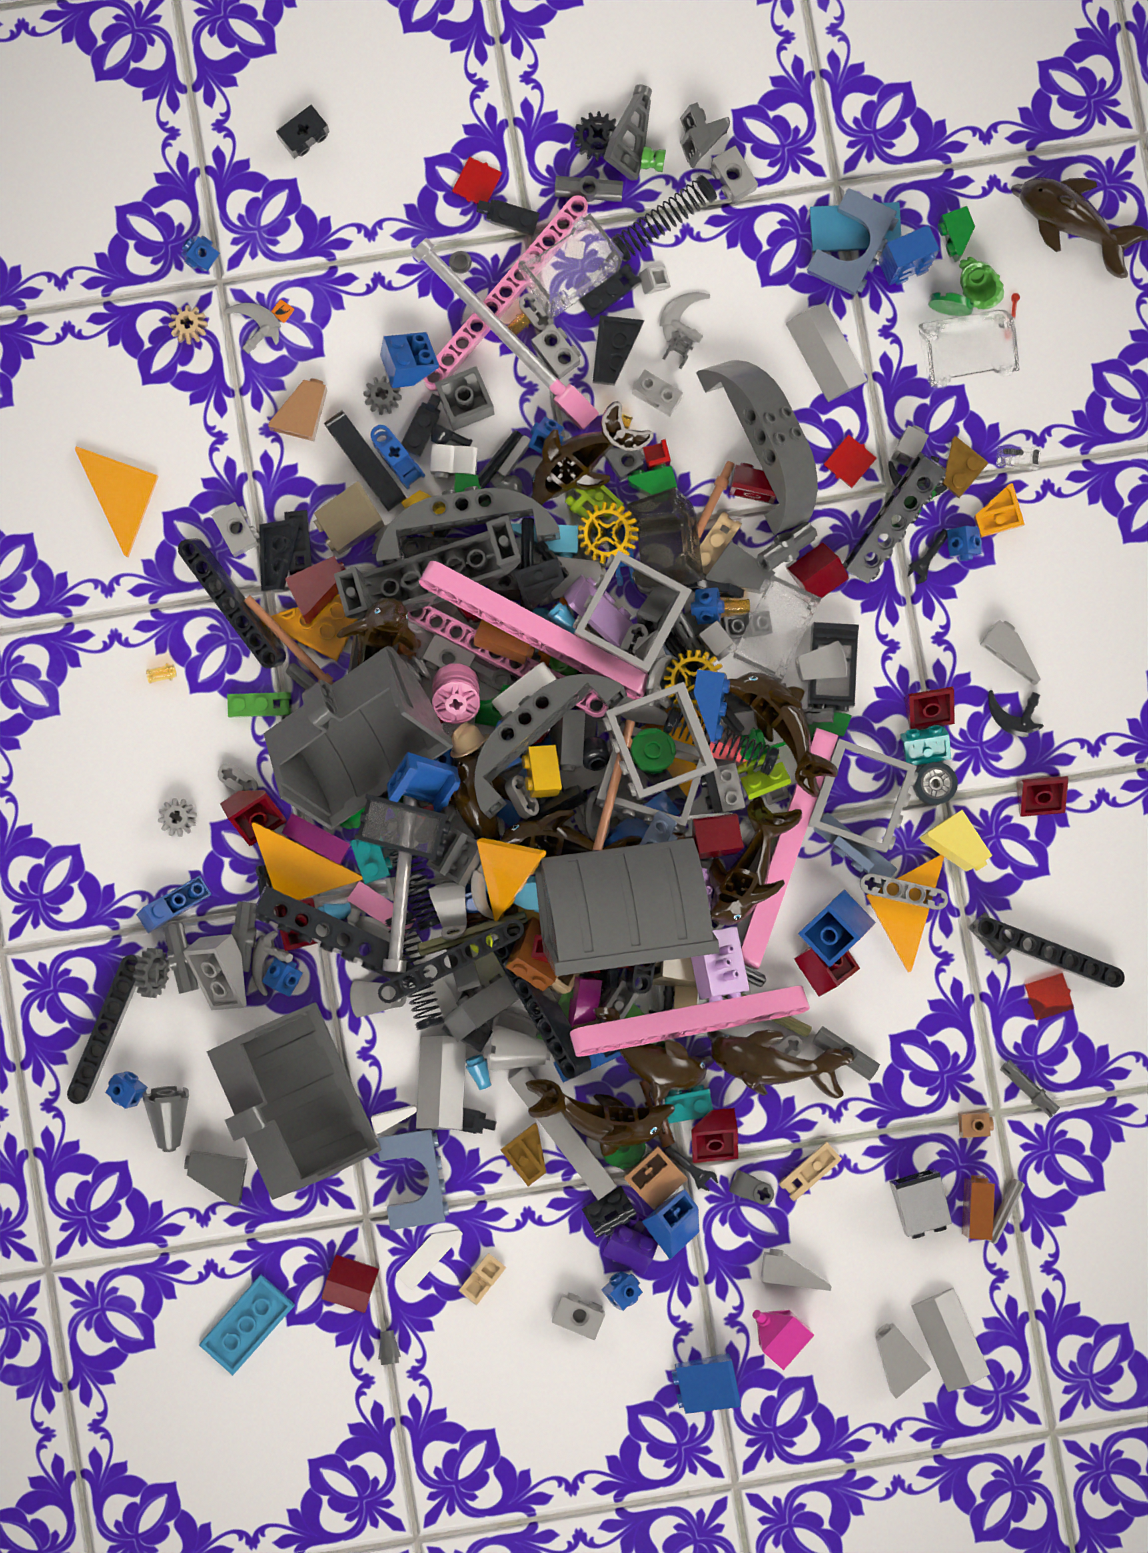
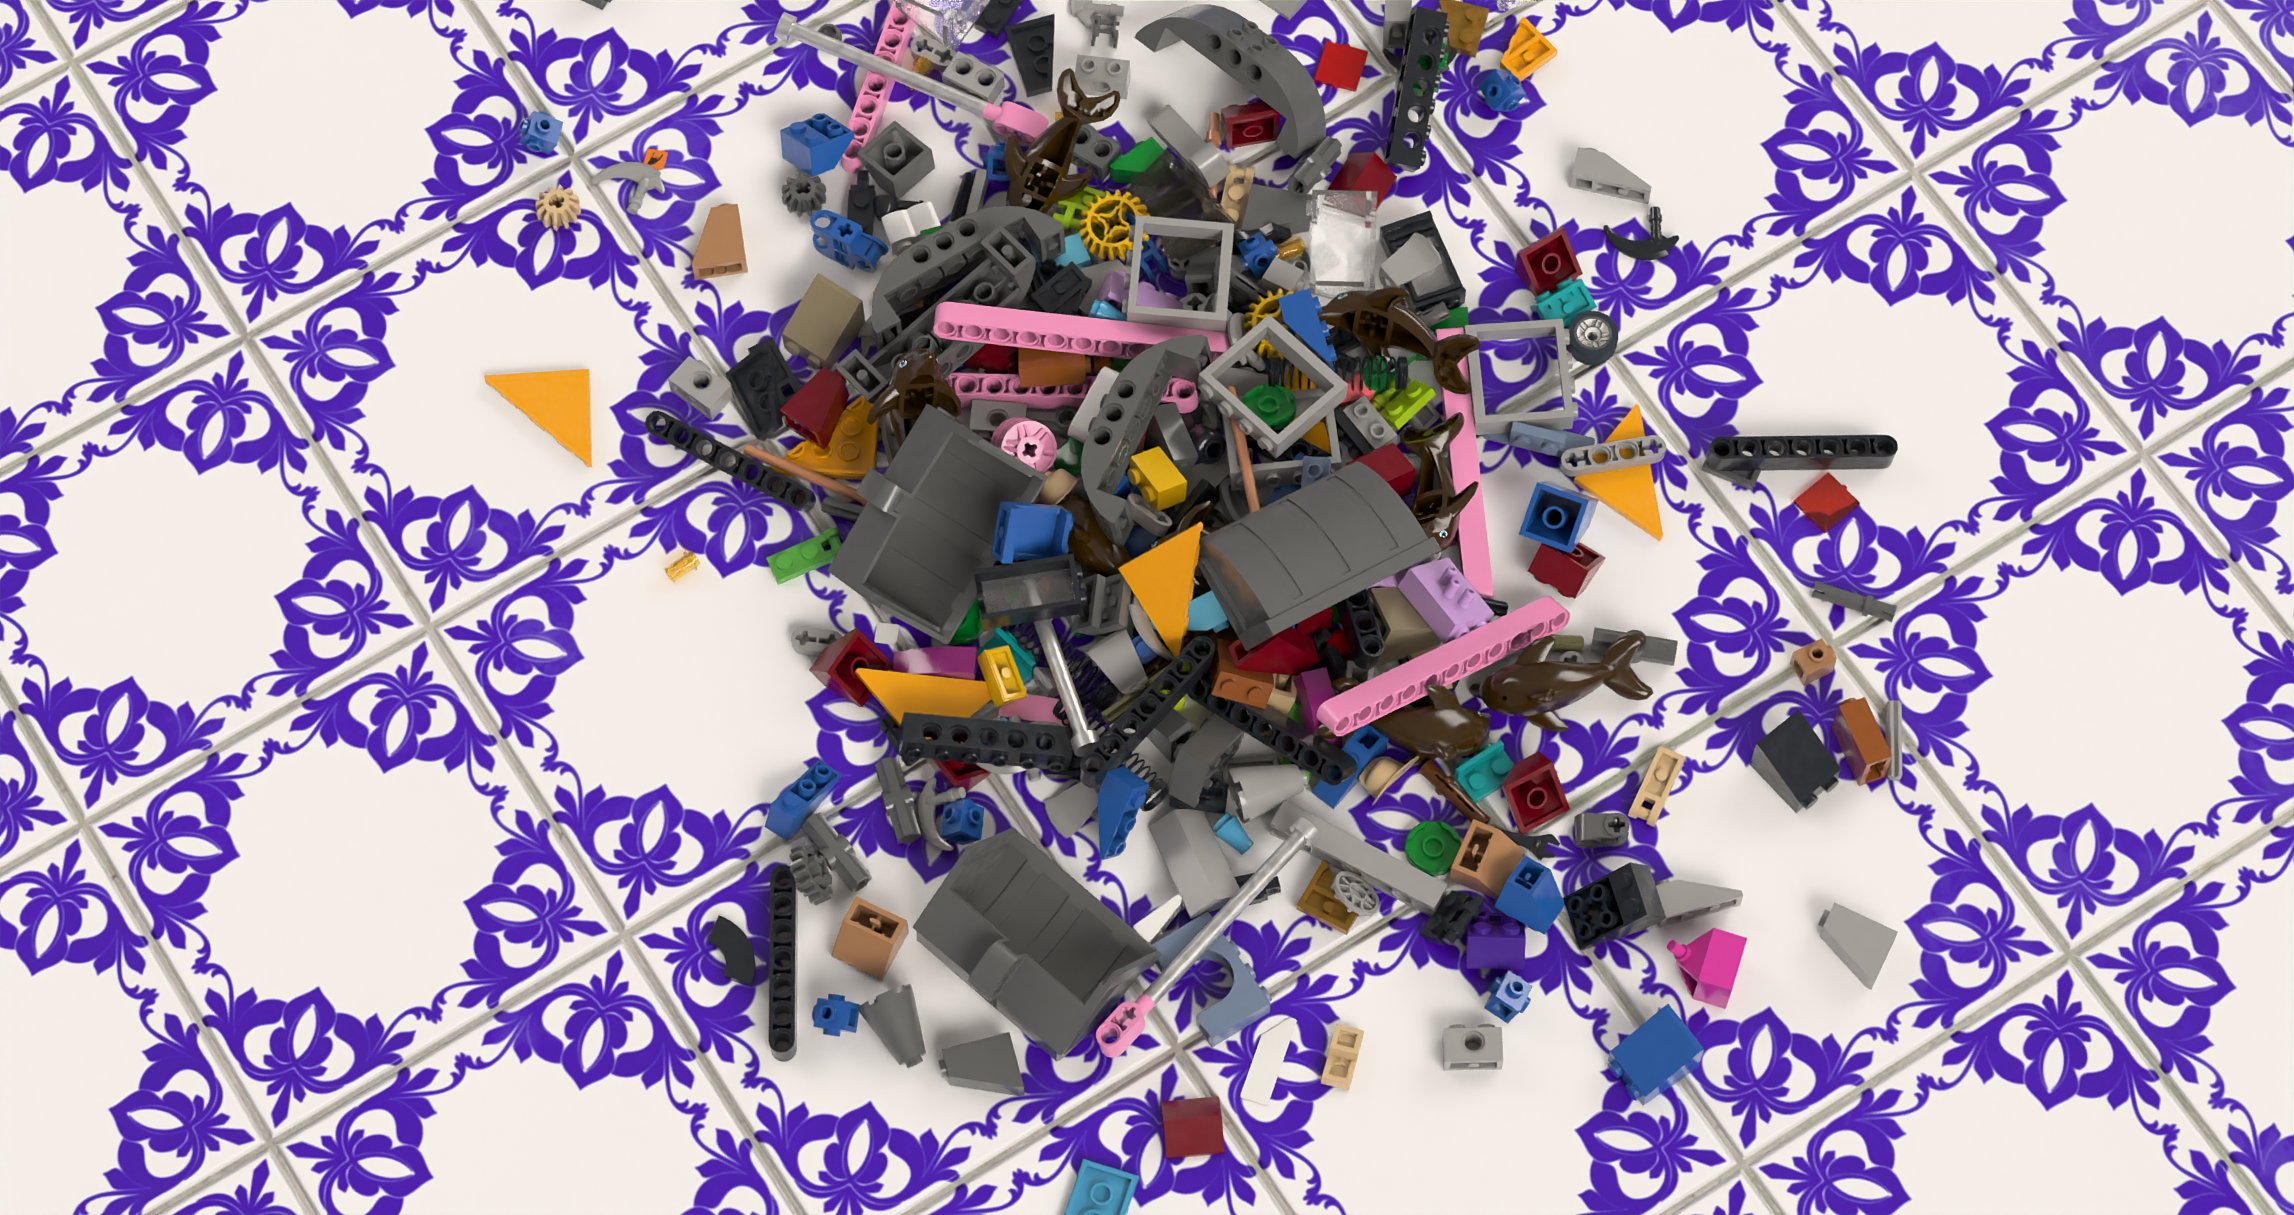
camera: 15 degrees left, 20 degrees down
light grey gear [158,798,197,837] -> none
light grey slope [183,934,246,1010] -> none
black beam [324,410,407,512] -> none
dark grey cone [378,1330,401,1365] -> none
dark brown animal [525,1079,675,1156] -> none
red panel [643,439,671,471] -> none
black piece [908,528,948,584] -> none
light grey slope [911,1288,990,1392] -> none
light yellow slope [919,810,992,872] -> none
dark red slope [1016,776,1069,817] -> none
none -> black tile [708,915,756,987]
none -> medium nougat slope [831,897,909,981]
none -> yellow slope [977,645,1028,708]
none -> flat silver piece [1096,816,1320,1058]
none -> blue slope [1098,766,1149,860]
none -> light grey beam [1147,104,1231,189]
none -> light grey wheel [1331,871,1380,918]
none -> tan piece [1359,756,1419,805]
none -> black slope [1563,862,1666,950]

